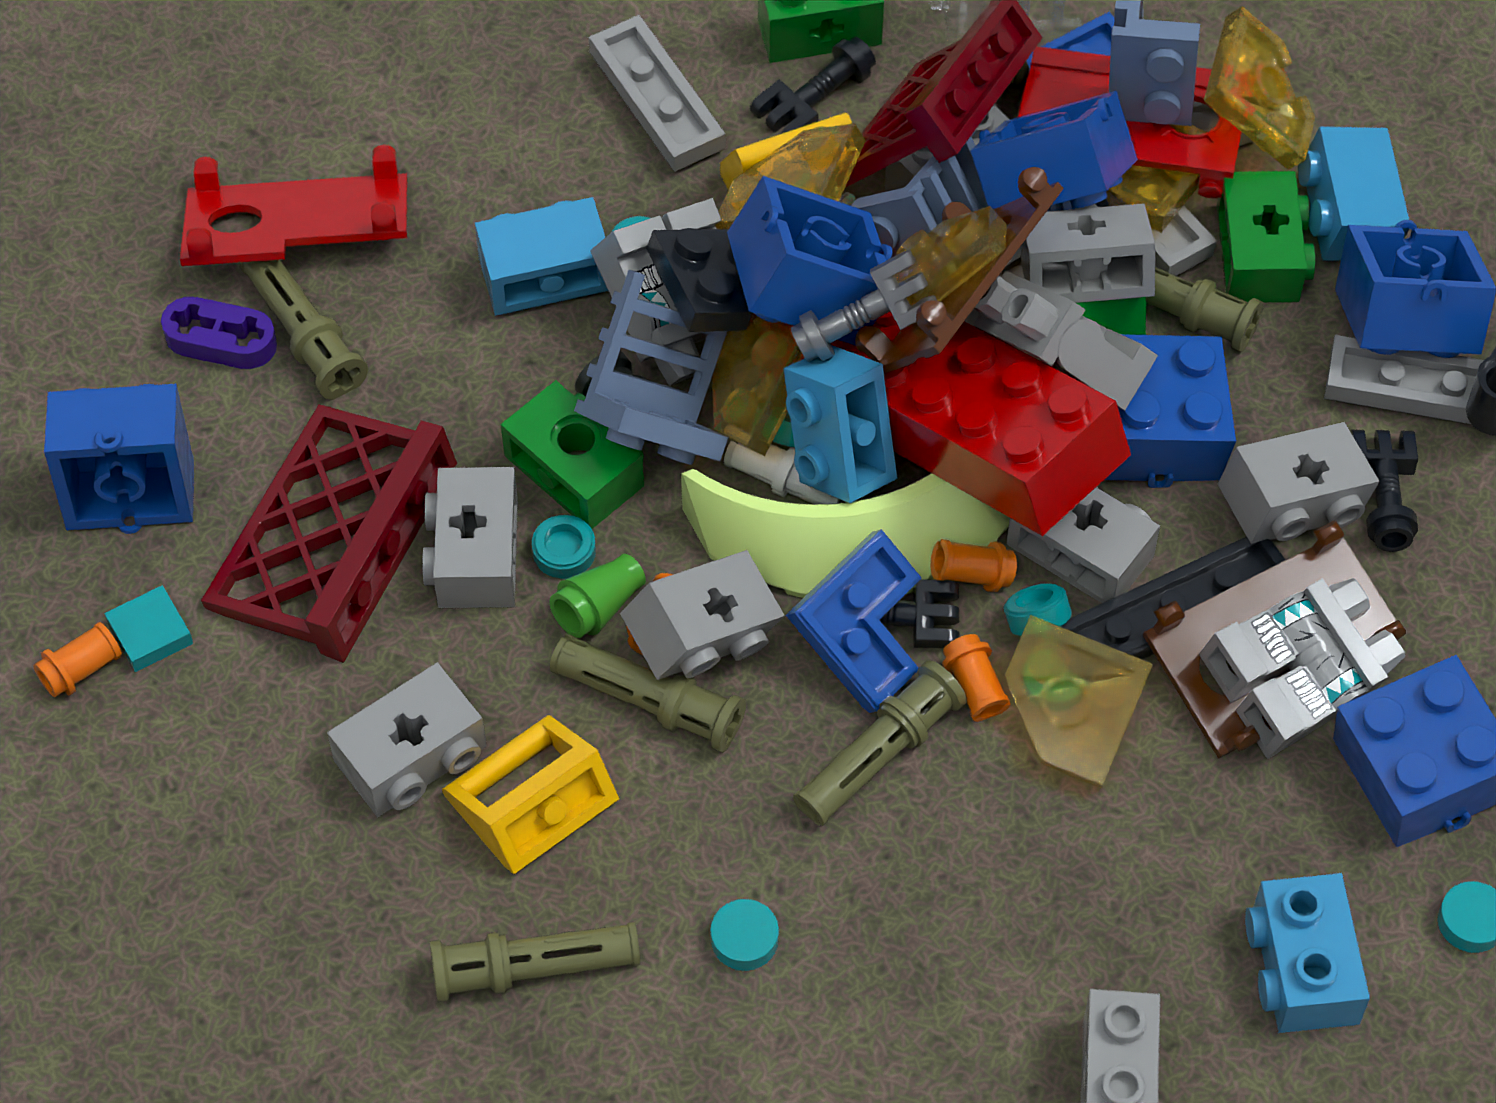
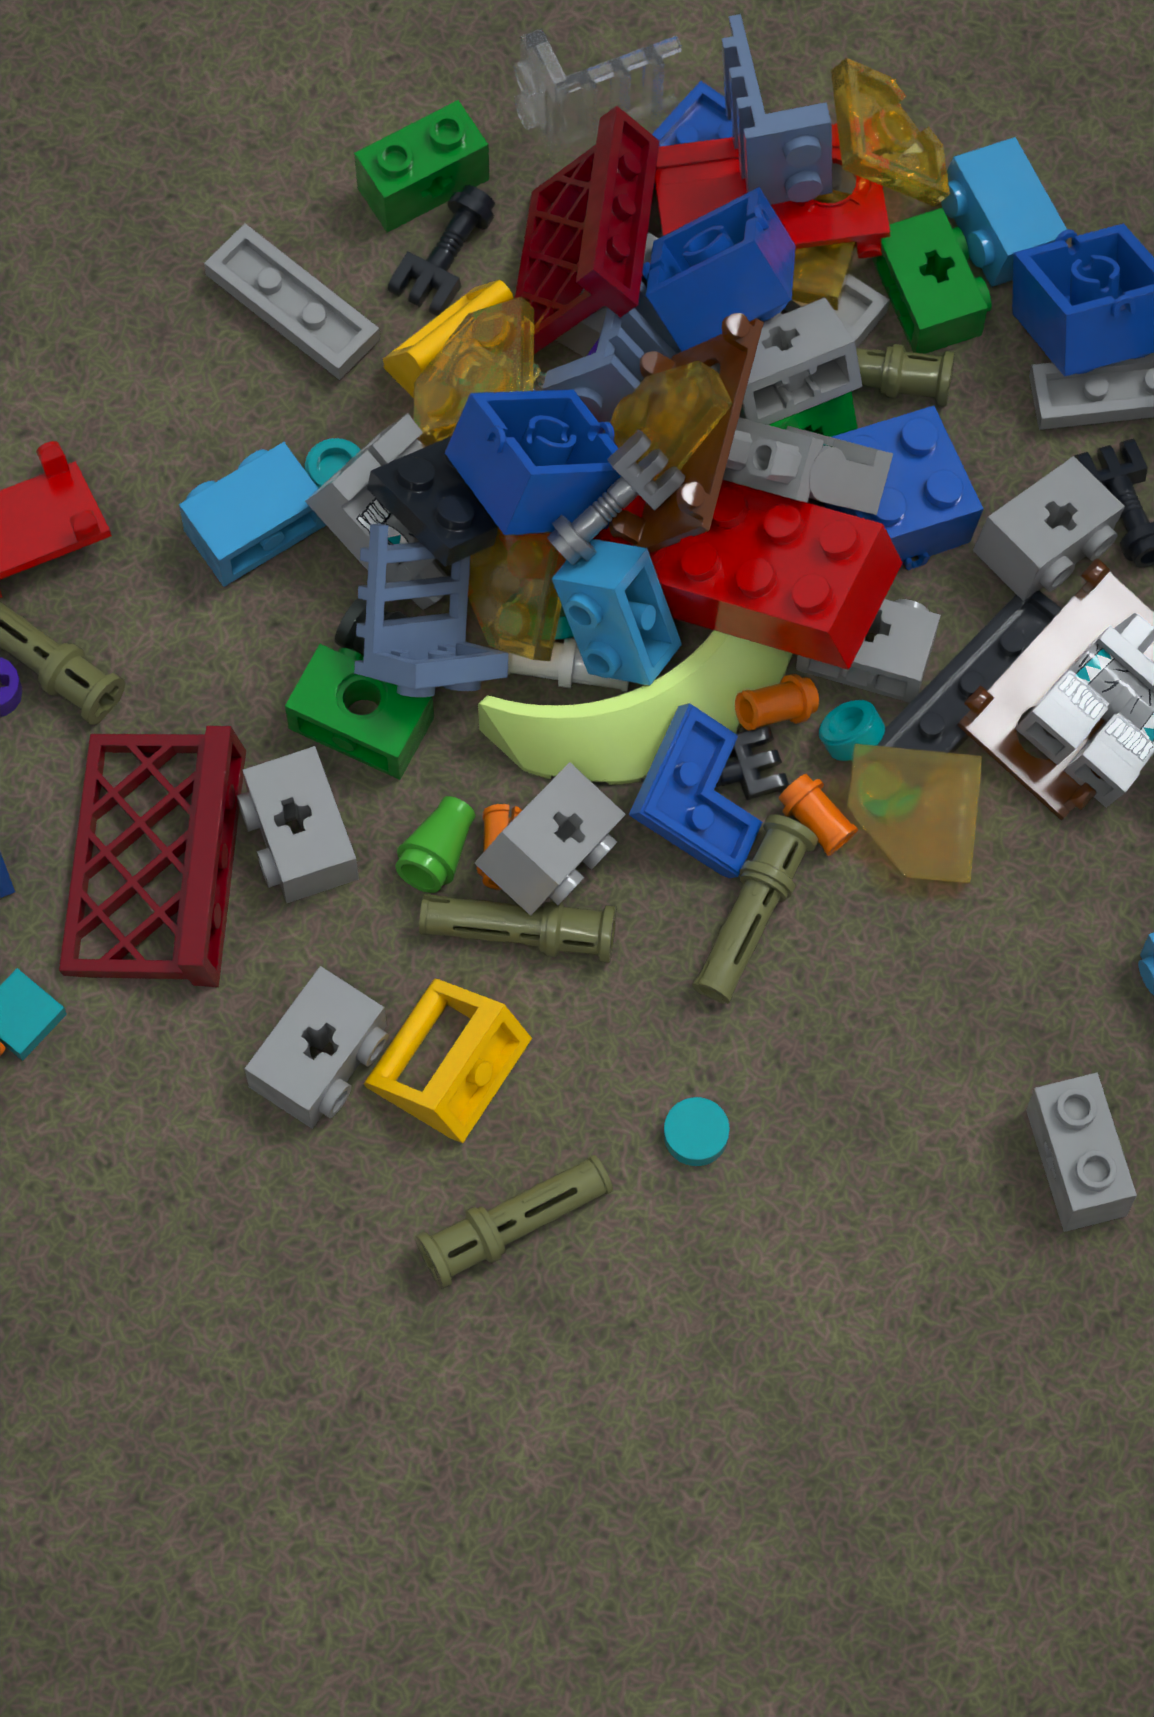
camera: 20 degrees left, 10 degrees up
teal tile [532,515,596,579] -> none

